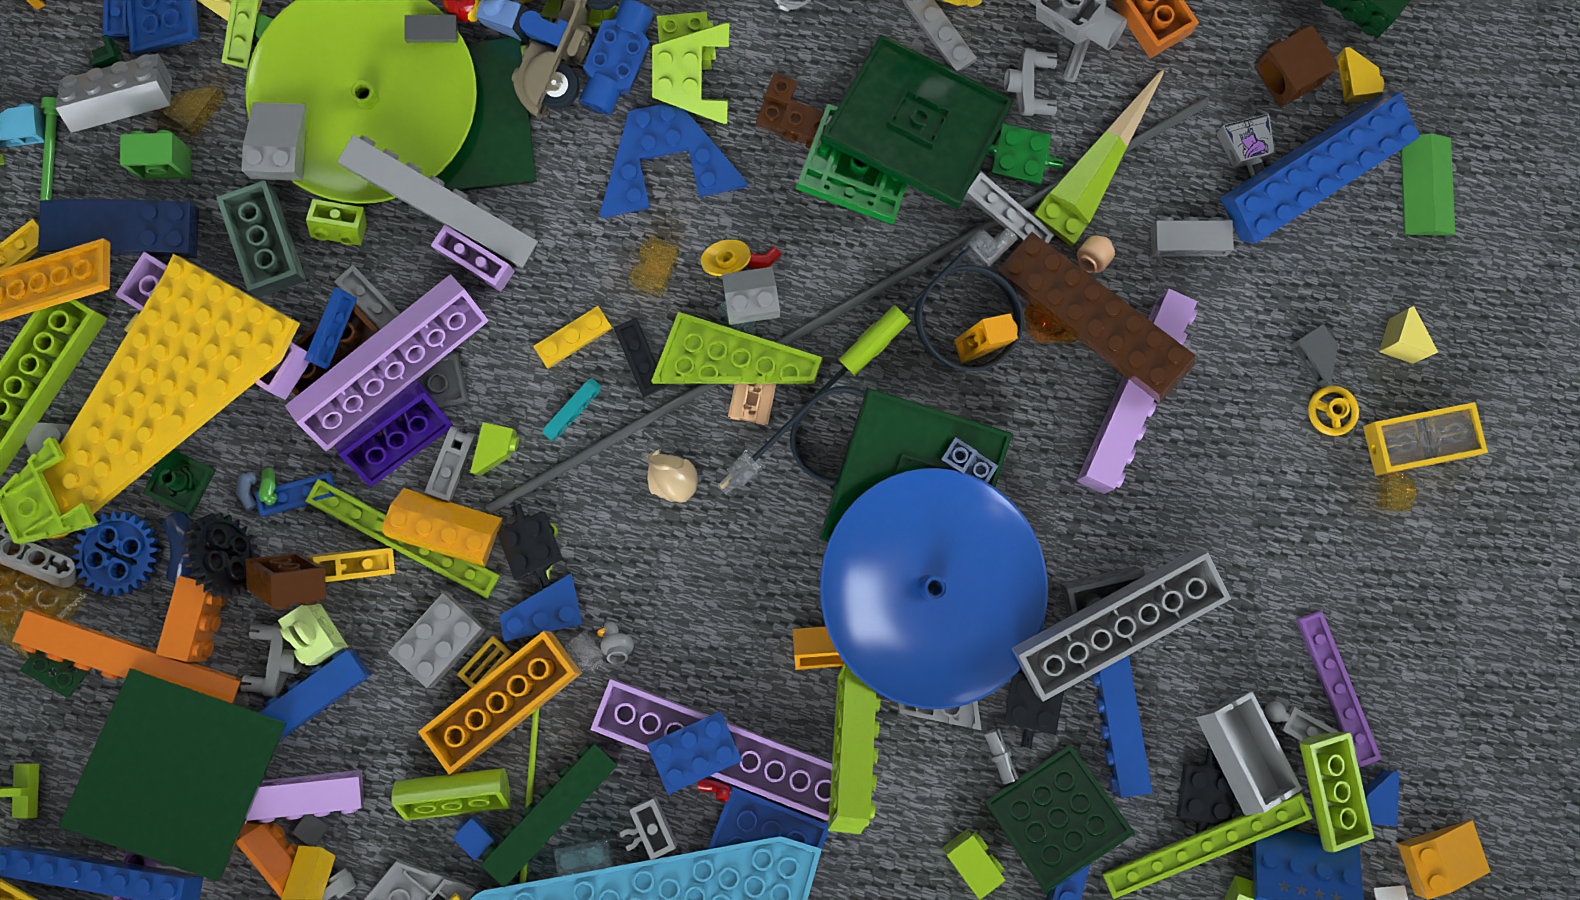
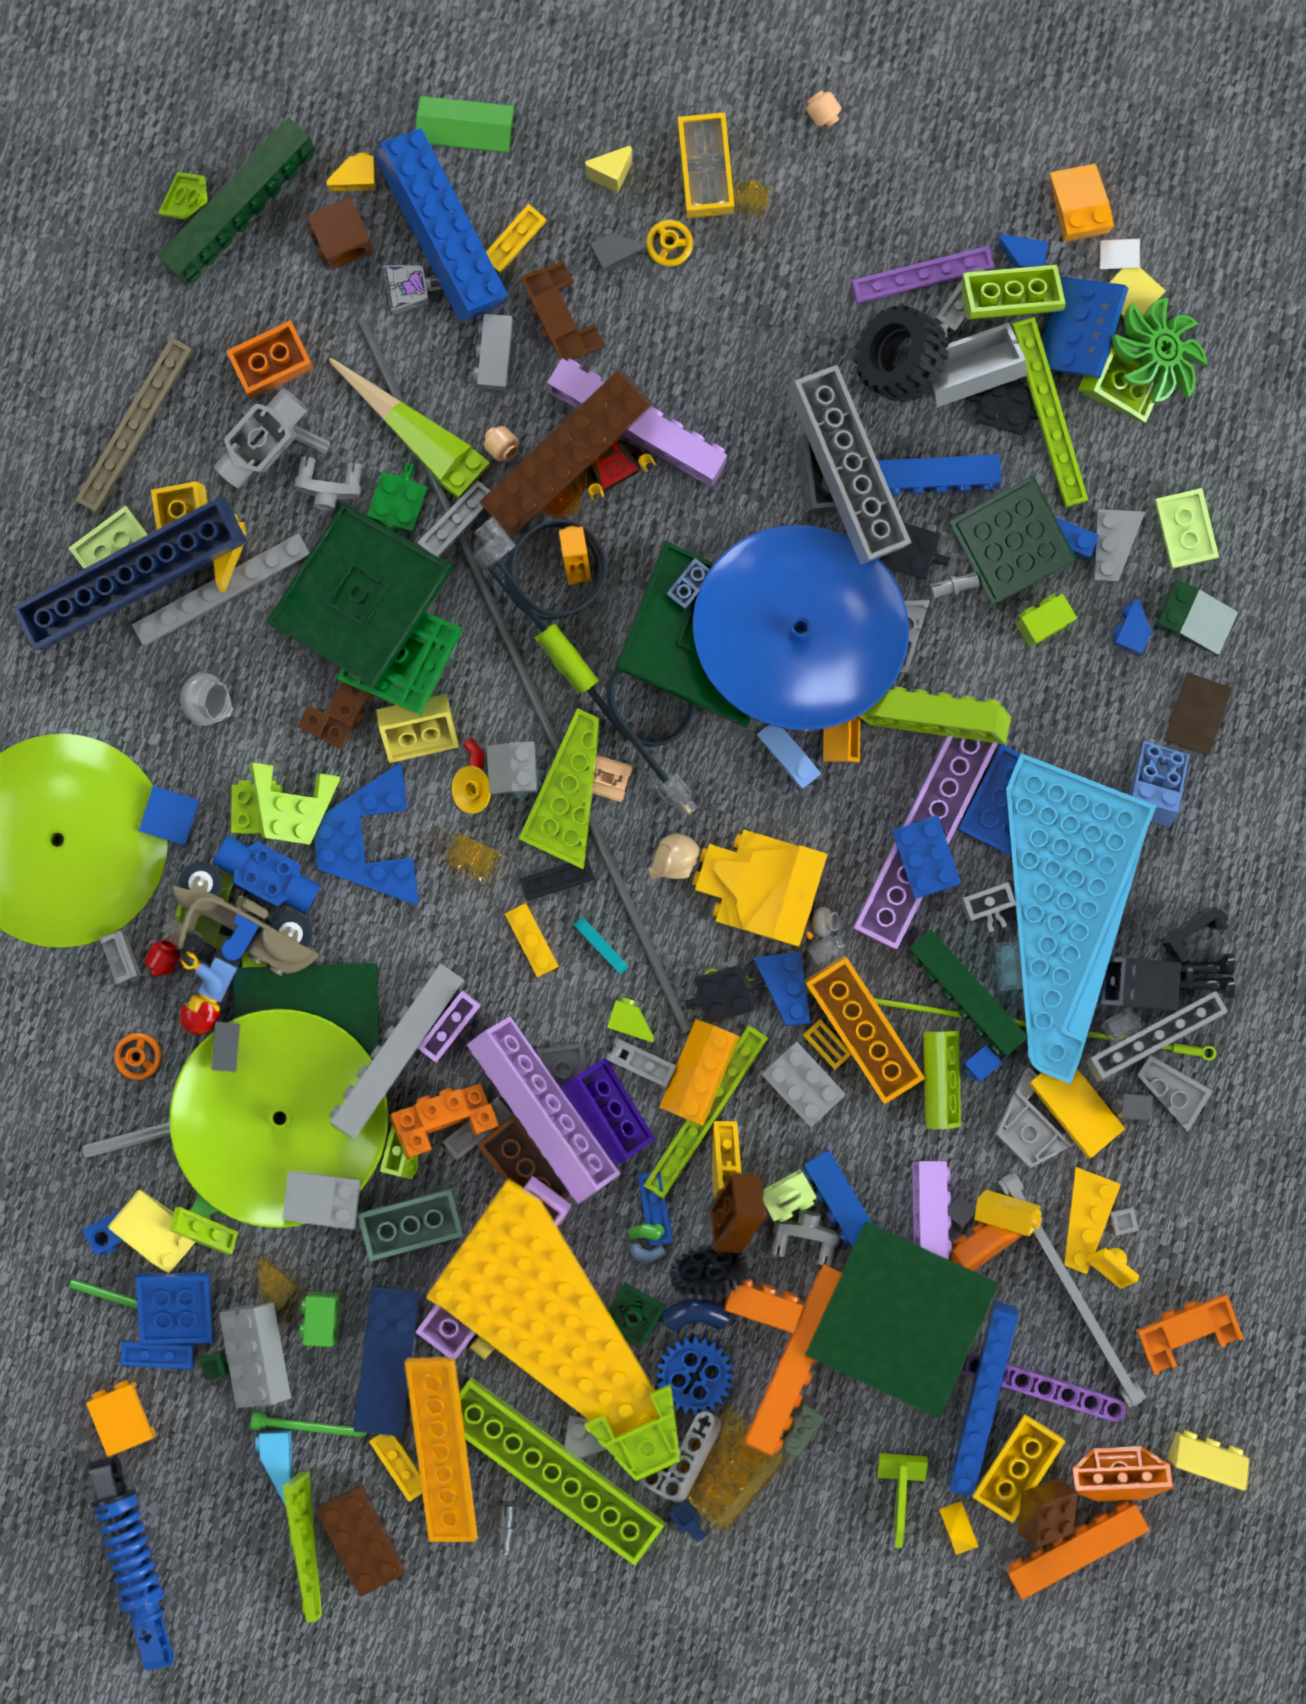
camera: 80 degrees left, 5 degrees up
blue tile [304,287,357,370] -> none
red arm [697,778,732,802] -> none
none -> light yellow slope [377,694,459,763]
none -> orange bracket [389,1083,499,1160]
none -> yellow plate [486,204,547,274]
none -> reddish brown bracket [520,260,605,361]
none -> torso [584,440,656,501]
none -> yellow panel [692,830,828,947]
none -> light blue slope [757,725,821,790]
none -> light nougat head [806,90,841,127]
none -> black tyre [855,305,949,403]

